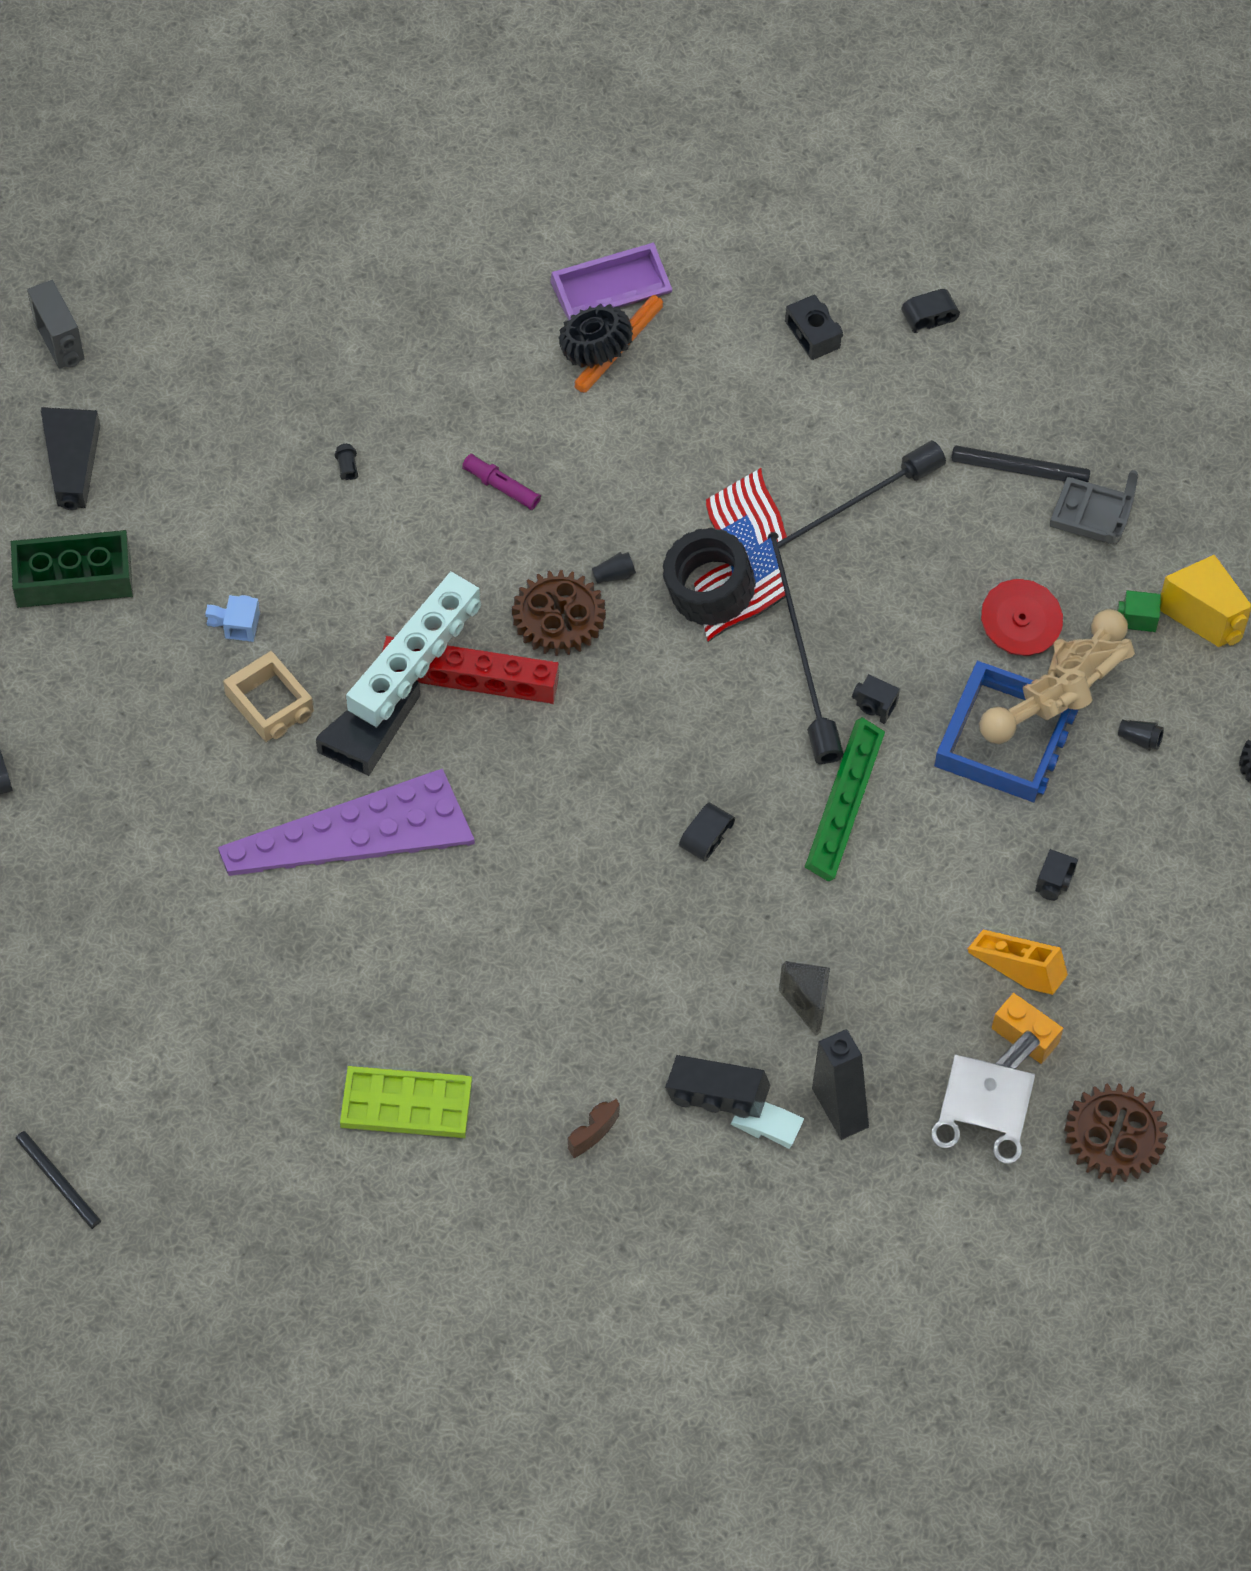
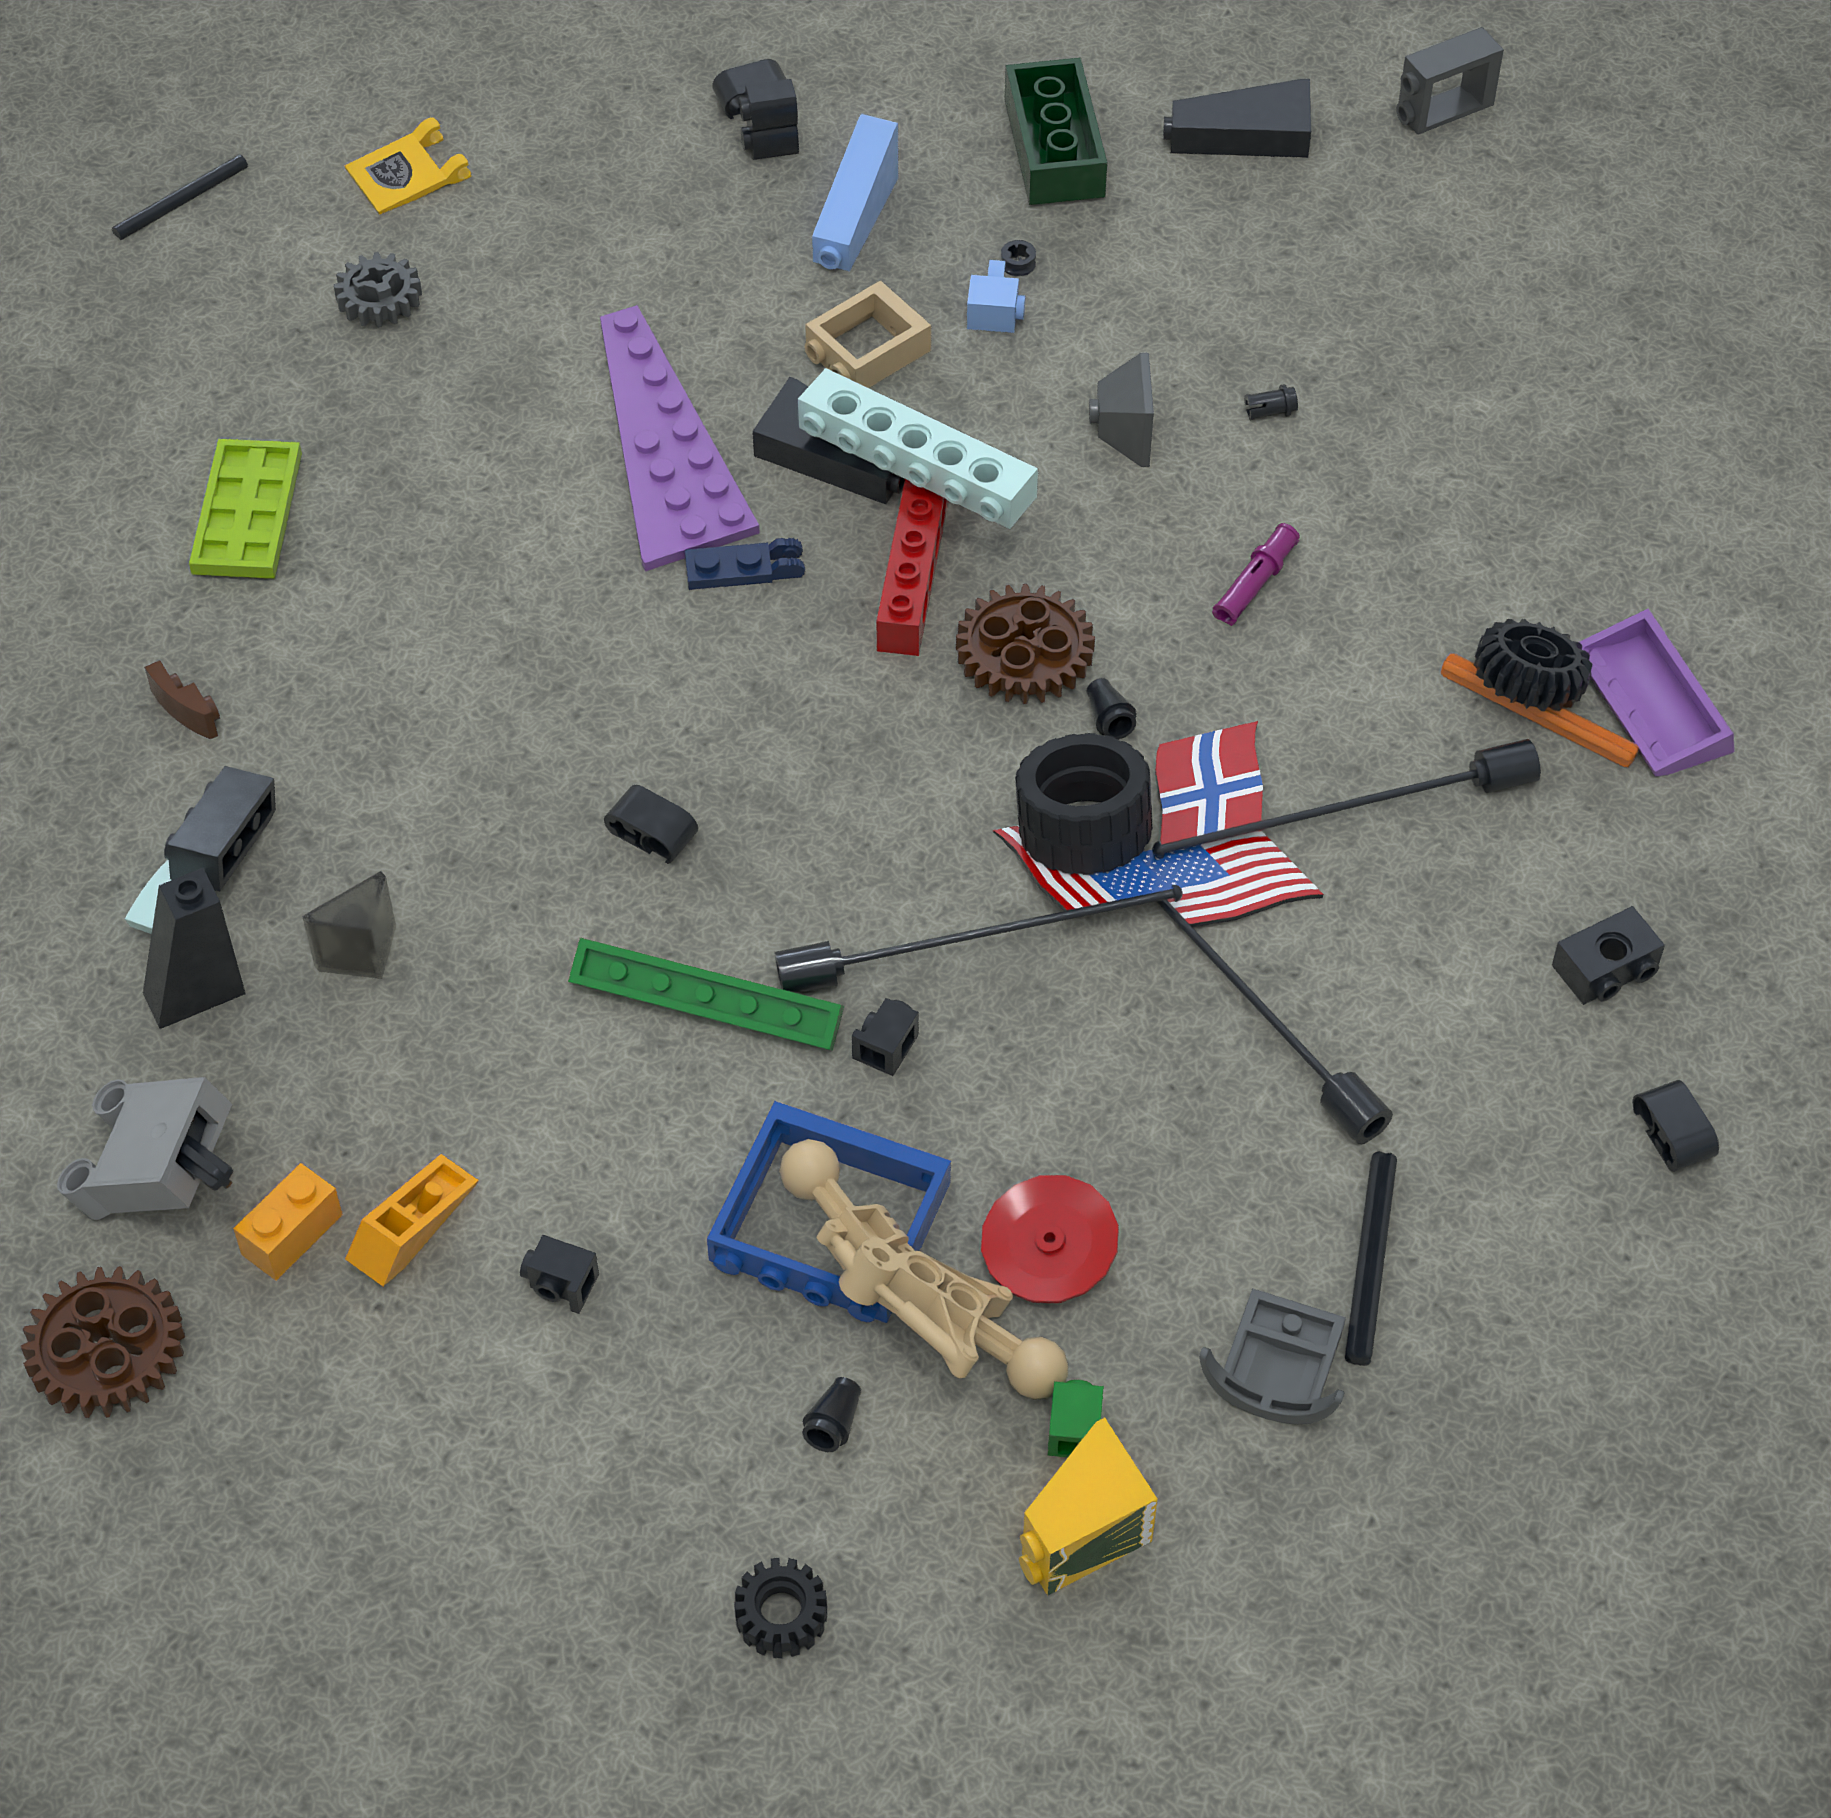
camera: 90 degrees right, 5 degrees down
none -> dark grey gear [334,252,422,327]
none -> yellow flag [344,117,472,215]
none -> dark blue hinge [685,537,805,590]
none -> black brick [739,79,799,160]
none -> light blue slope [812,114,898,271]
none -> black bush [1001,240,1036,276]
none -> dark grey slope [1089,353,1154,467]
none -> flag [1152,721,1541,858]

